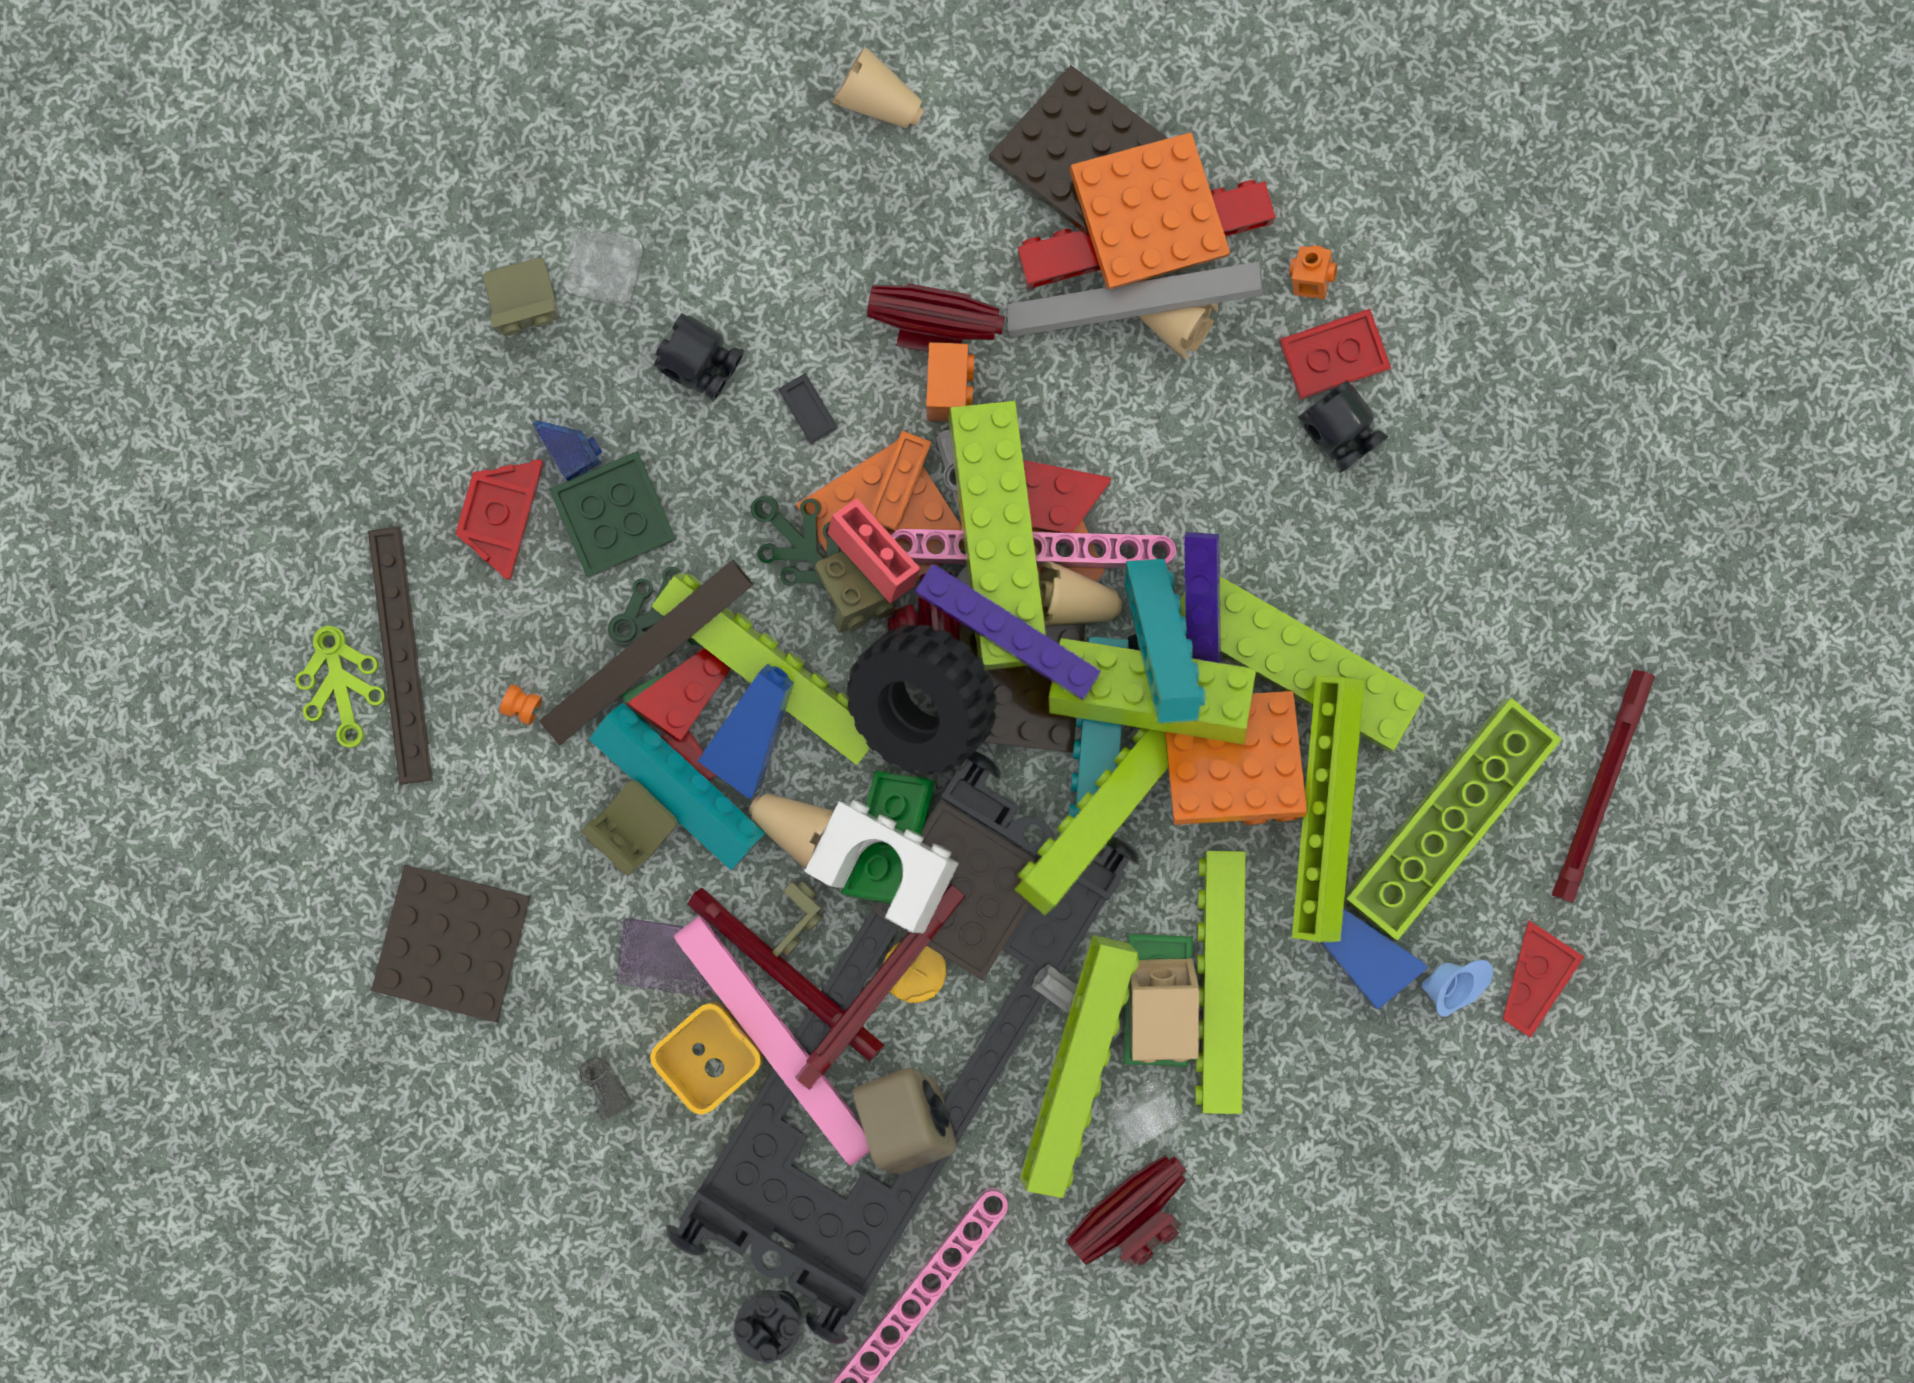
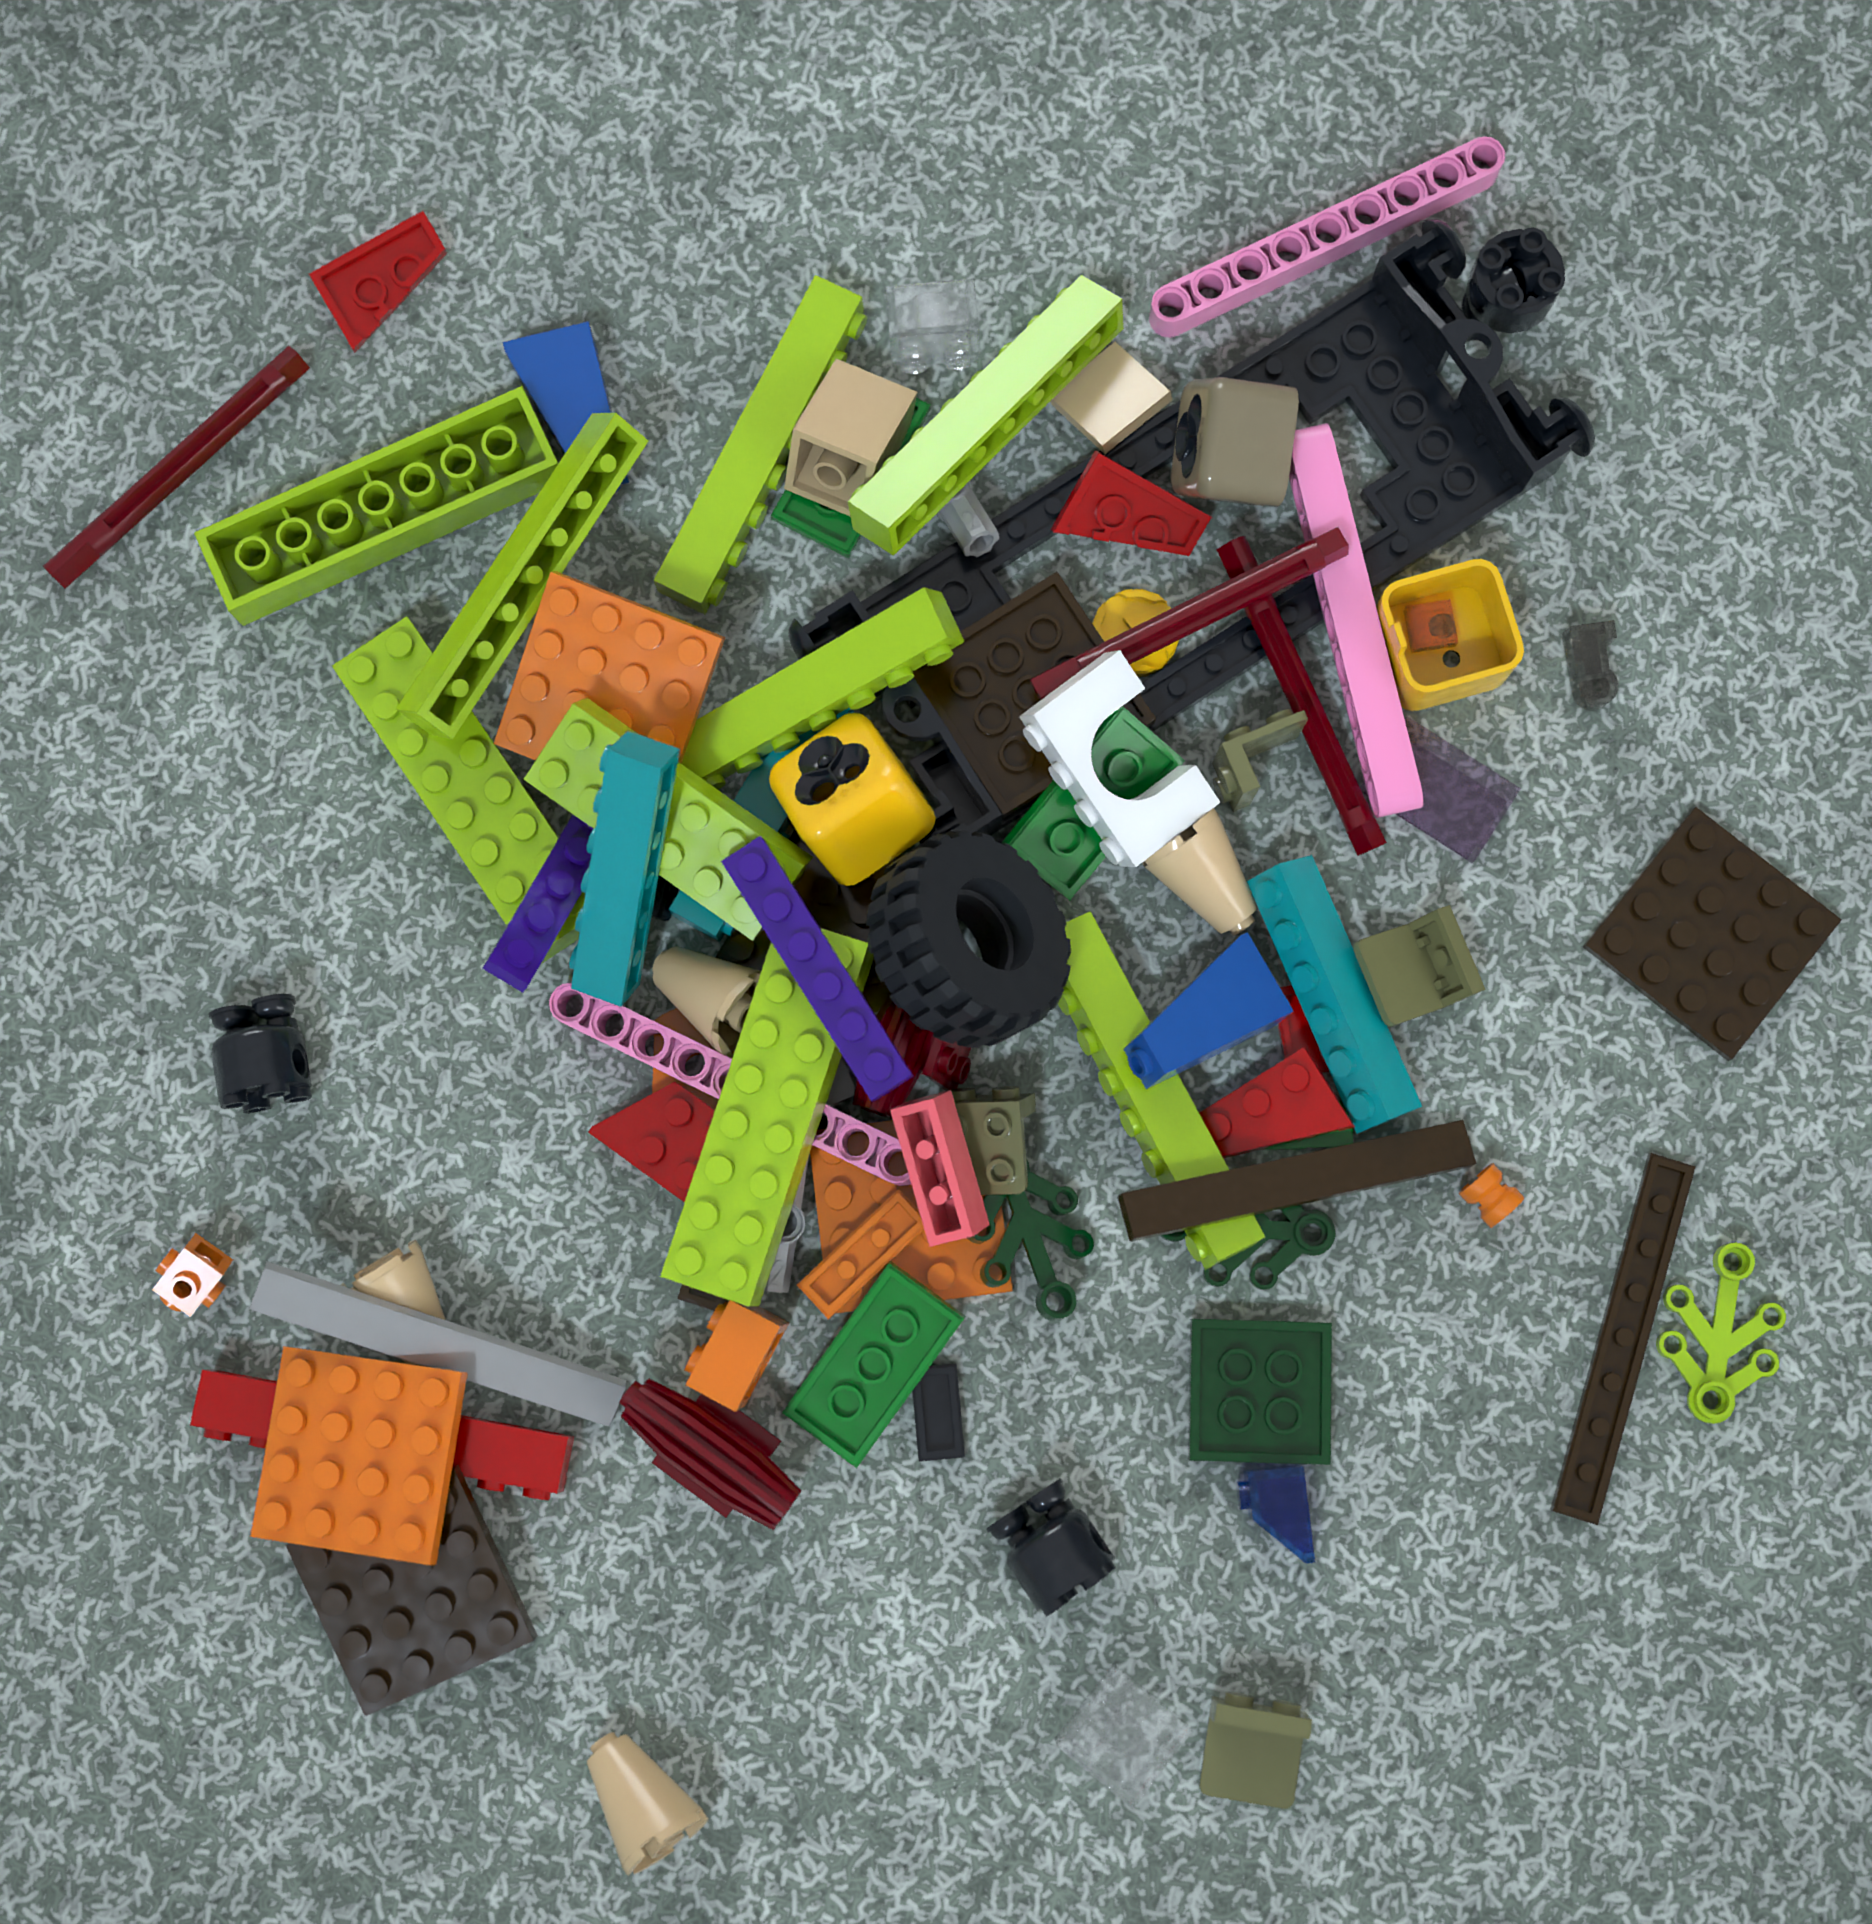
camera: 150 degrees left, 5 degrees down
red wing [455,459,544,580] -> none
dark red plate [1066,1155,1187,1267] -> none
red tile [1279,309,1391,400] -> none
light blue piece [1421,960,1493,1017] -> none
none -> yellow piece [769,713,936,886]
none -> green tile [782,1261,966,1468]
none -> tan tile [1050,342,1173,454]
none -> red wing [1051,451,1212,556]
none -> clear orange tile [1403,599,1458,653]

